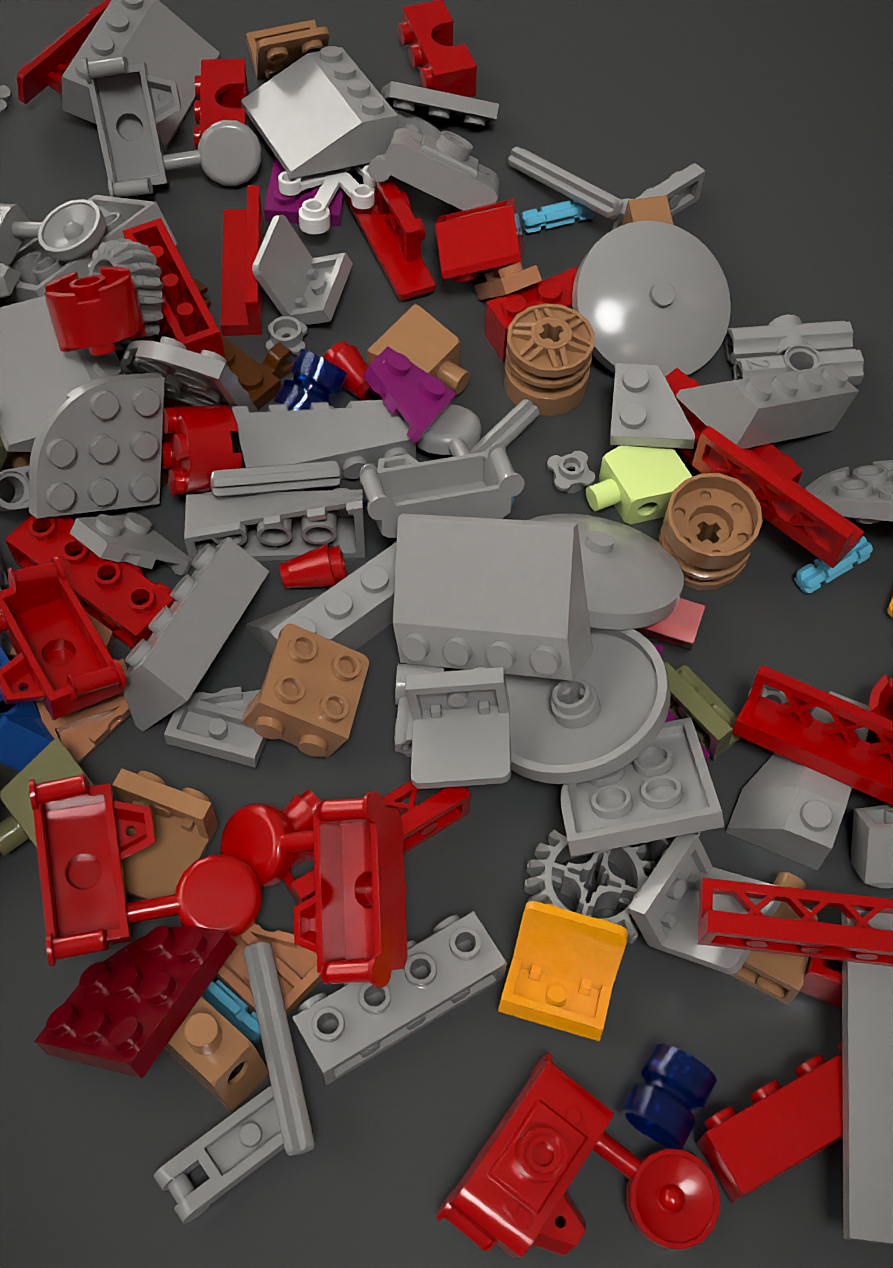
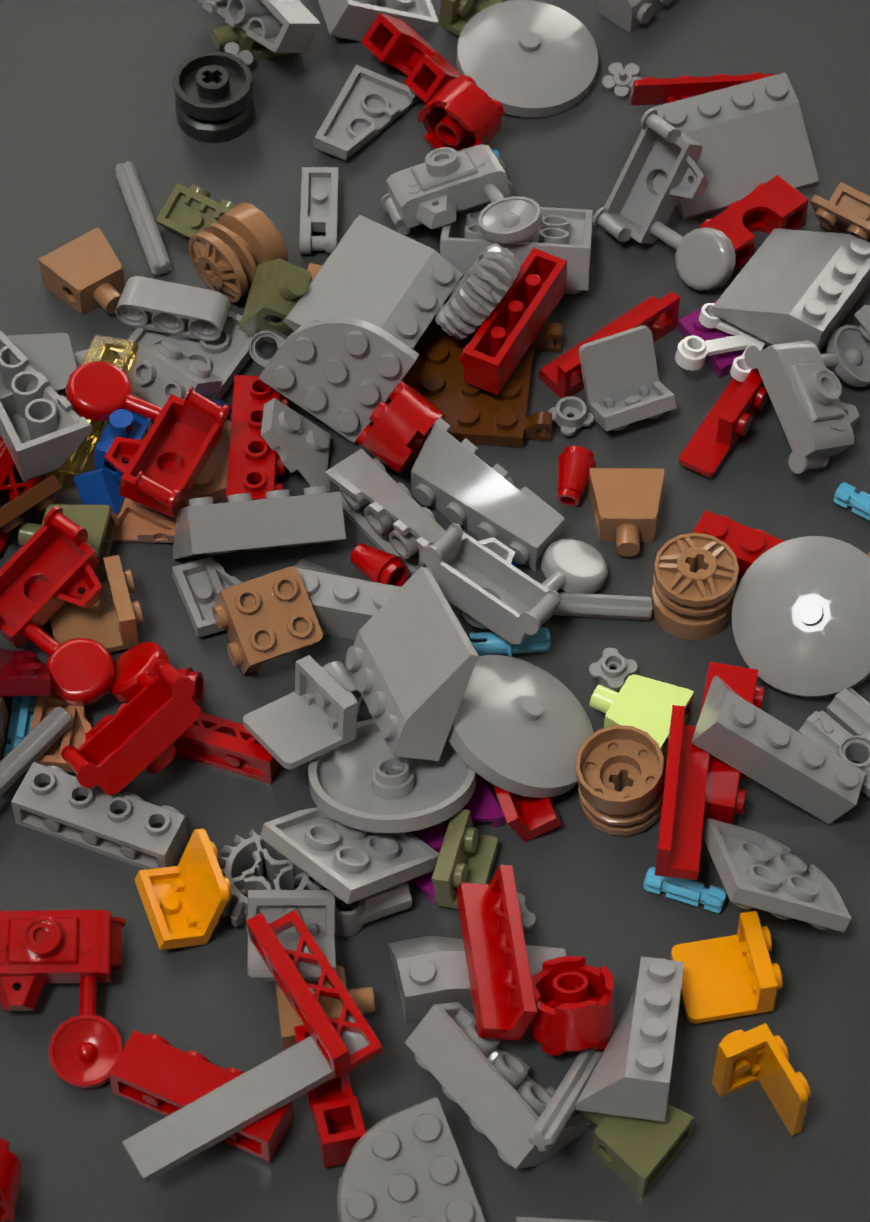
camera: 55 degrees right, 5 degrees down
red brick [44,266,146,356] -> none
light grey plate [121,336,258,412] -> none
light grey axle [210,461,341,497] -> none
clear blue wheel [273,349,349,411] -> none
magenta wing [363,346,457,443] -> none
red slope [435,198,525,282] -> none
nougat plate [474,262,542,300] -> none
light grey wing [610,363,695,449] -> none
clear blue wheel [619,1044,717,1150] -> none

